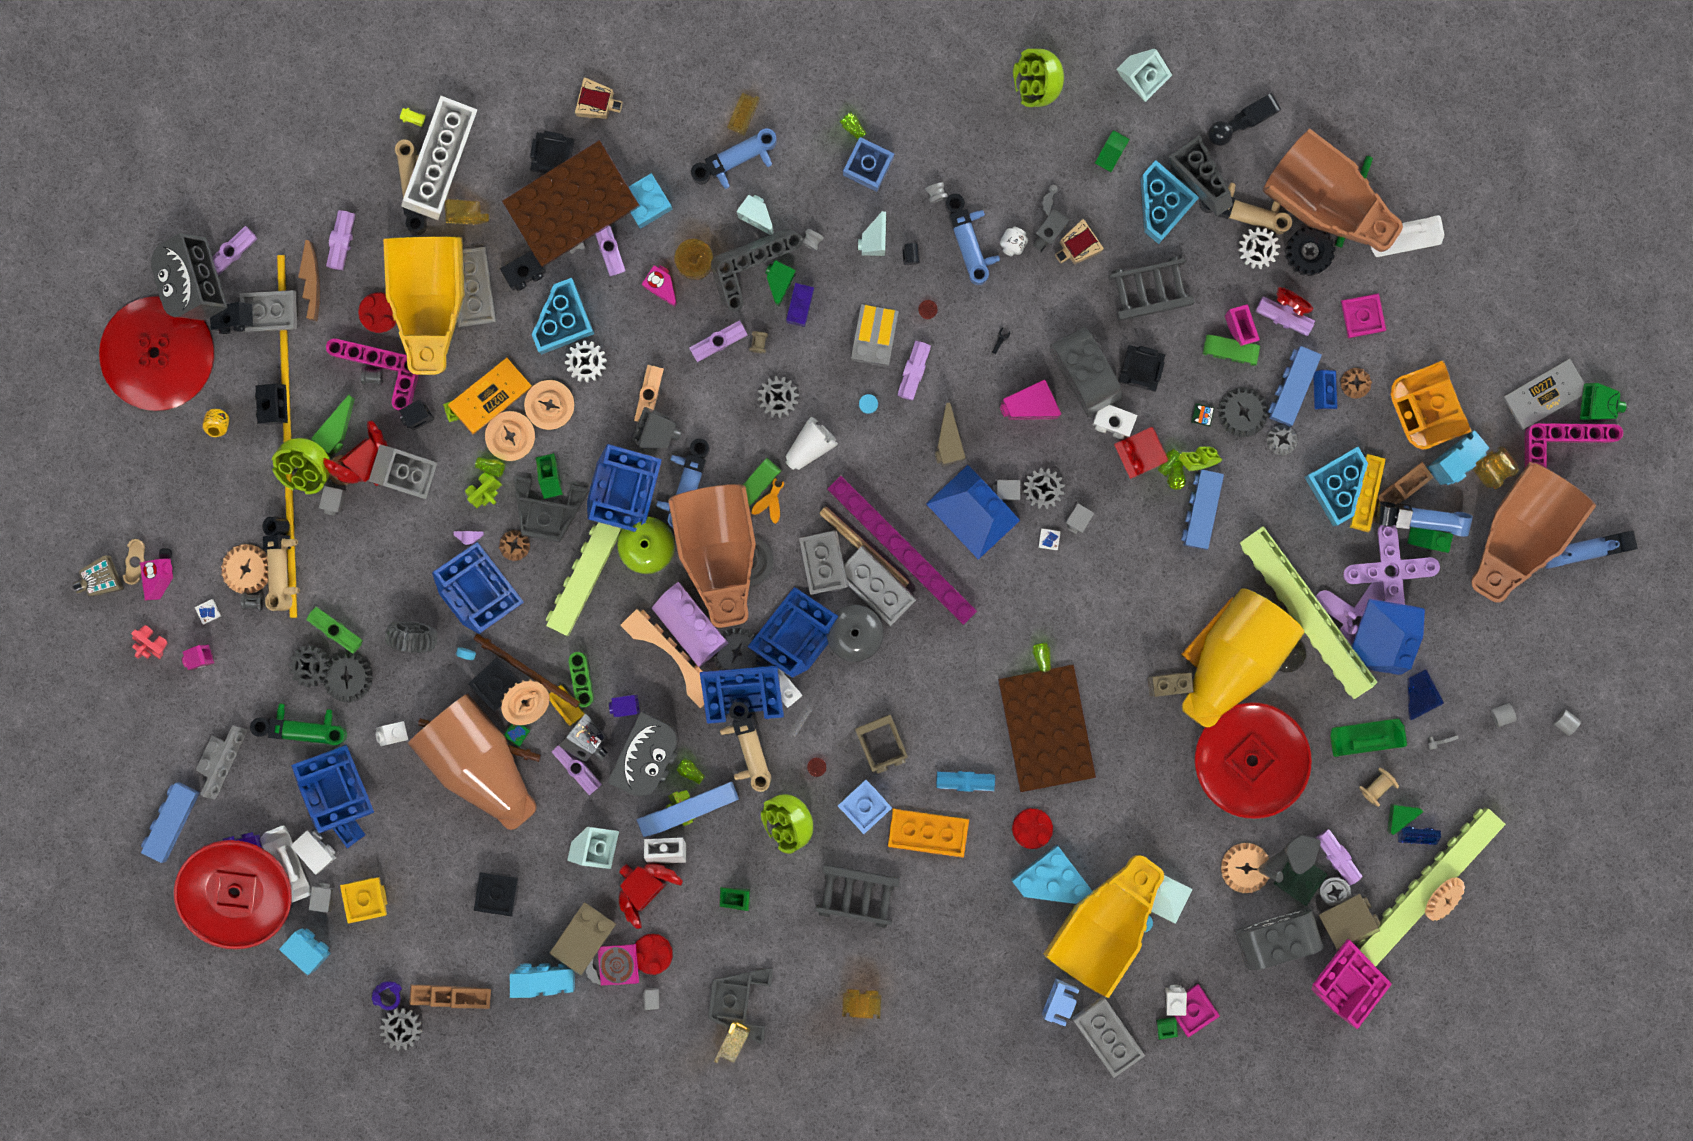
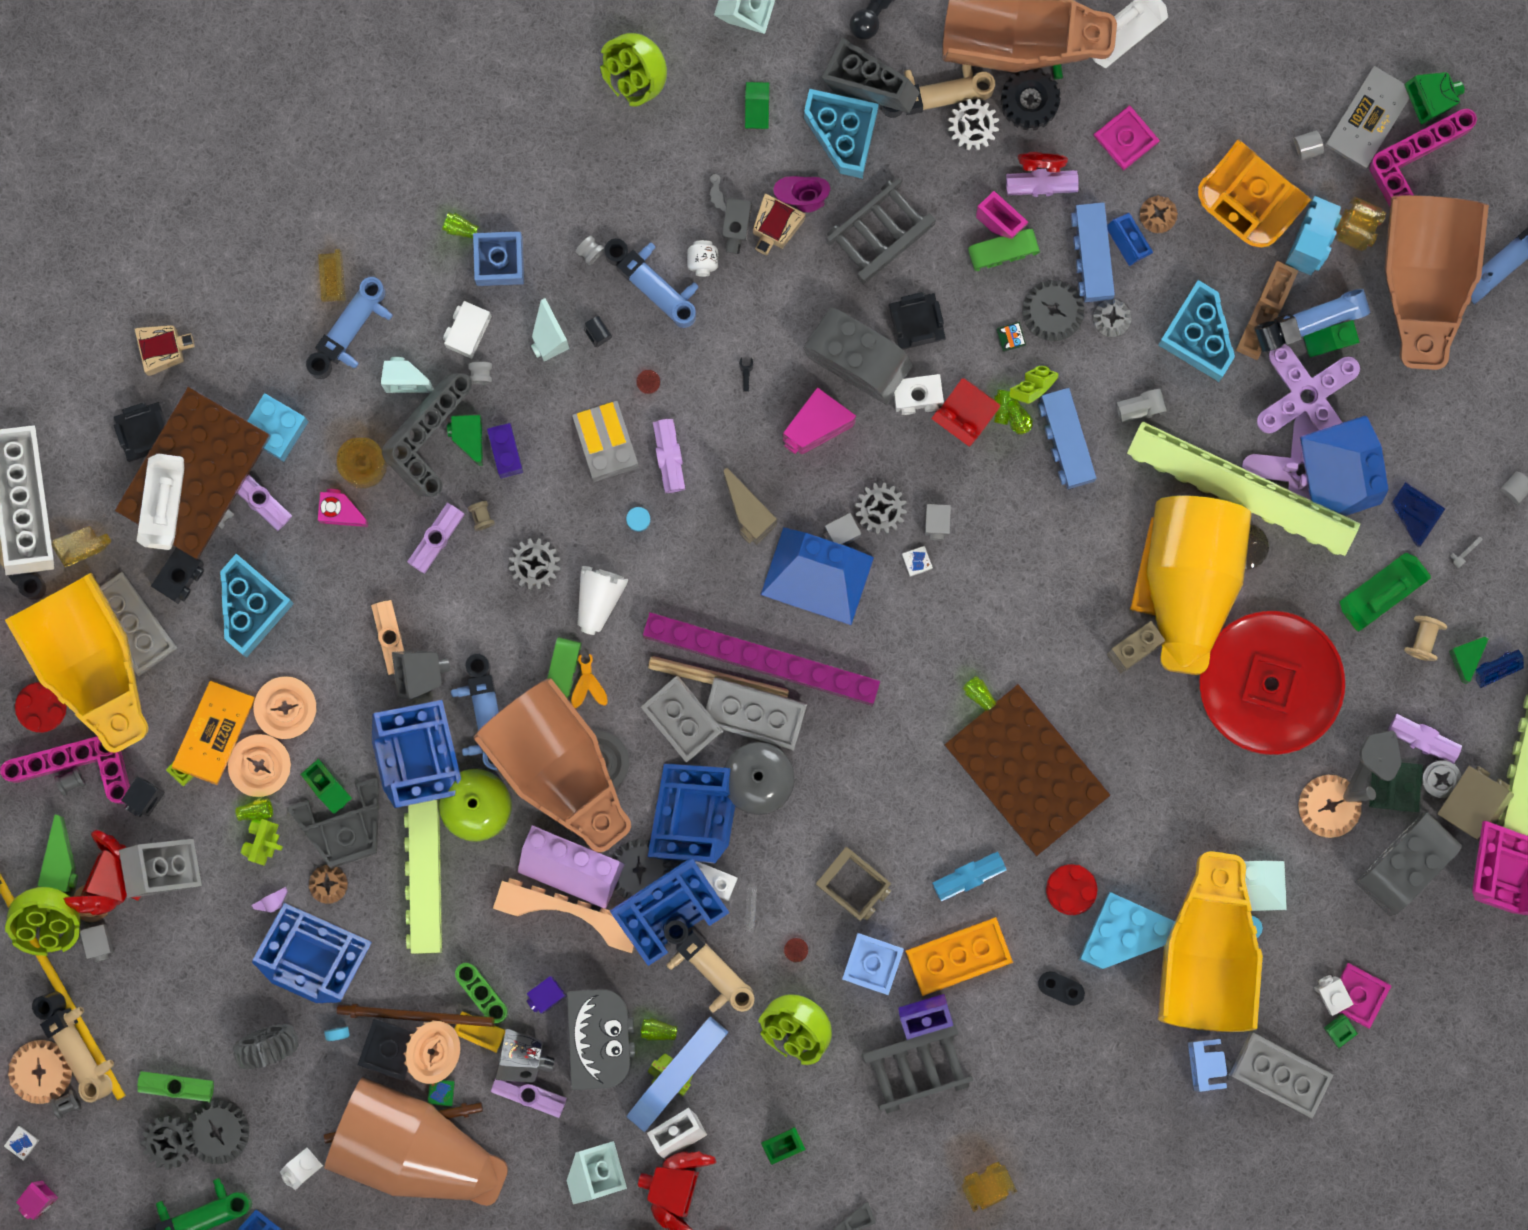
camera: 25 degrees left, 5 degrees down
white gear [565,341,607,383] -> none
yellow plate [1350,454,1386,532] -> none
none -> white piece [137,454,184,550]
none -> white brick [443,301,492,359]
none -> magenta piece [773,176,830,213]
none -> dark purple brick [898,994,953,1040]
none -> black plate [1038,971,1085,1006]
none -> light grey piece [1116,389,1167,423]
none -> light grey brick [1293,130,1324,161]

